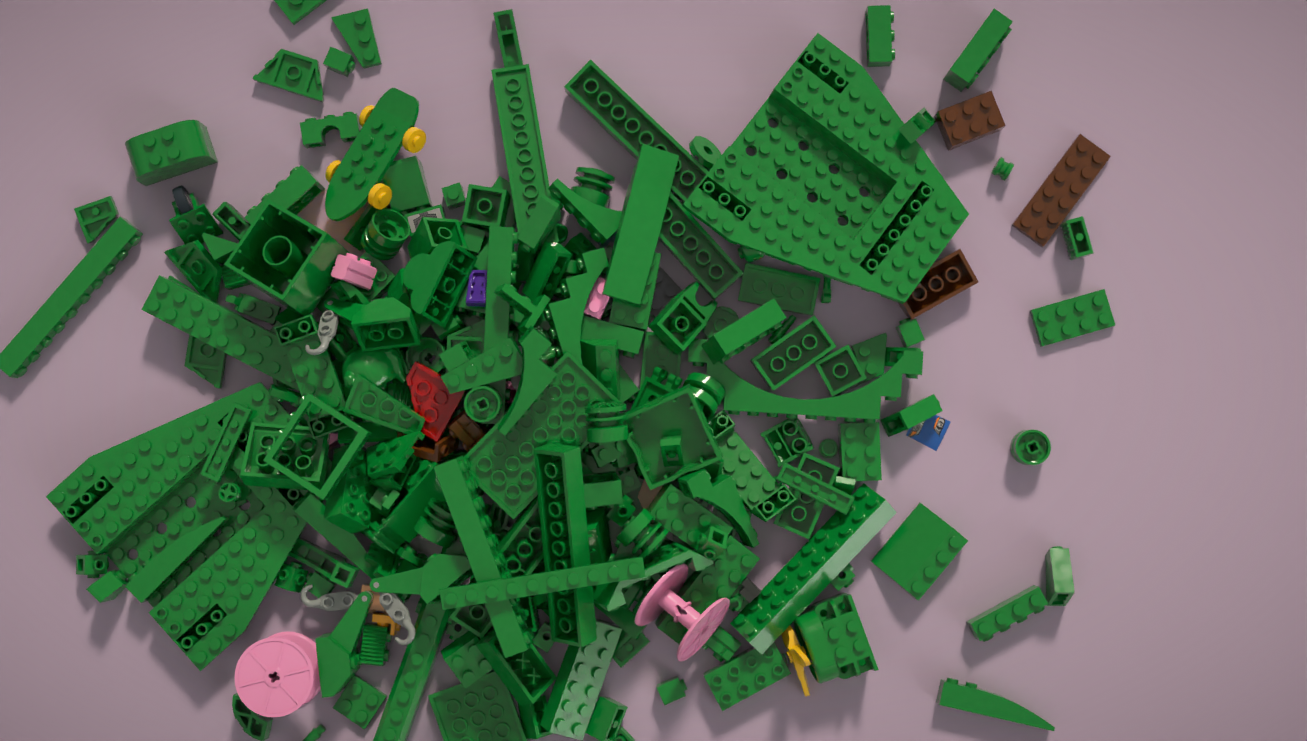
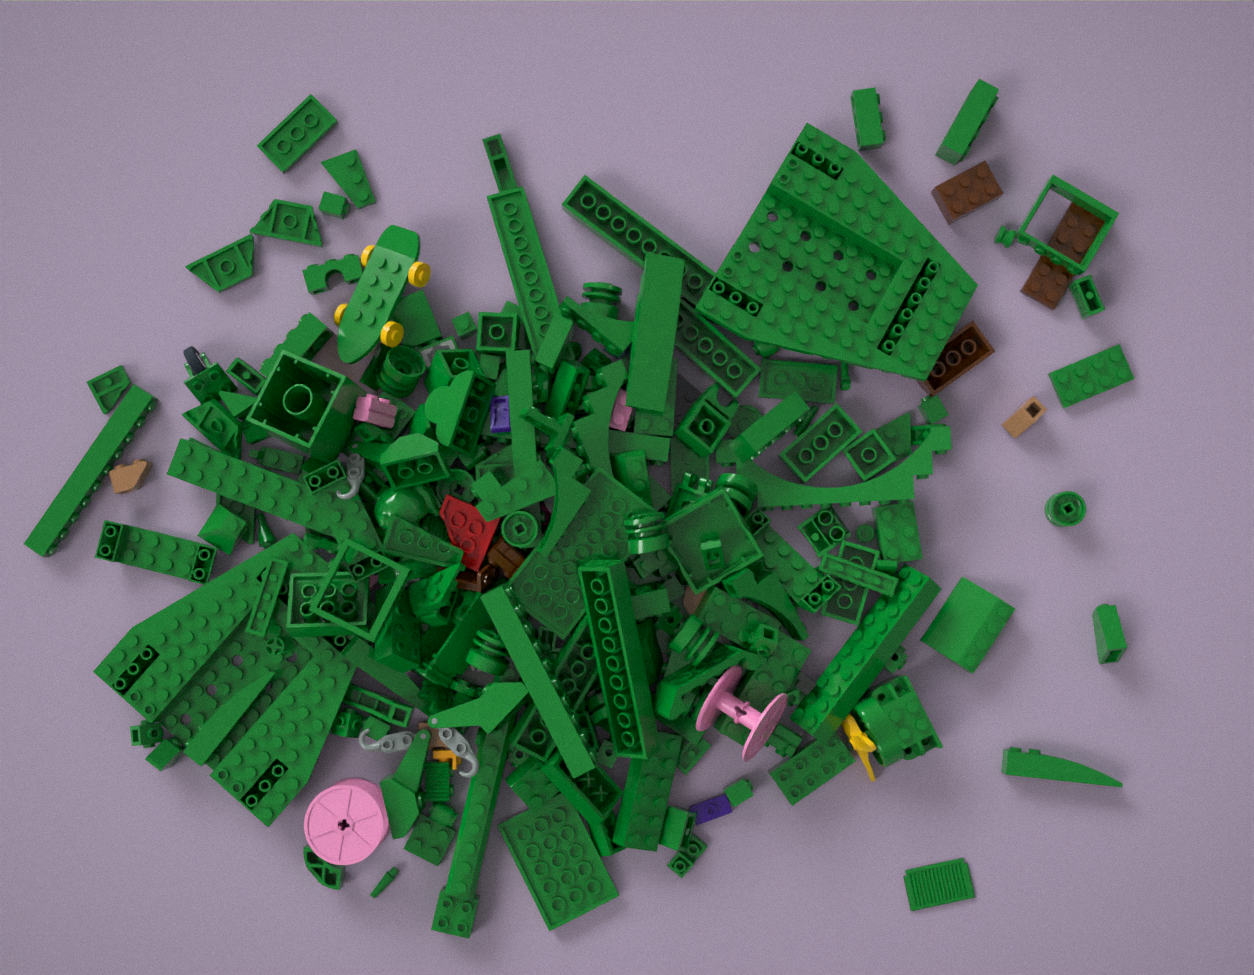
camera: 10 degrees left, 0 degrees up
green brick [125,120,218,186] -> none
green slope [369,487,400,518] -> none
green plate [439,556,646,610] -> none
green tile [689,136,721,169] -> none
green slope [880,394,943,437] -> none
green slope [898,107,937,144] -> none
blue sticker [906,415,950,451] -> none
green brick [966,585,1048,642] -> none
none -> green slope [94,520,218,585]
none -> medium nougat slope [109,459,153,495]
none -> green wing [185,234,254,293]
none -> green slope [197,503,251,556]
none -> green cone [256,513,278,549]
none -> green brick [428,802,458,828]
none -> dark purple plate [689,793,732,826]
none -> medium nougat slope [1001,396,1047,439]
none -> green window [1015,174,1119,276]

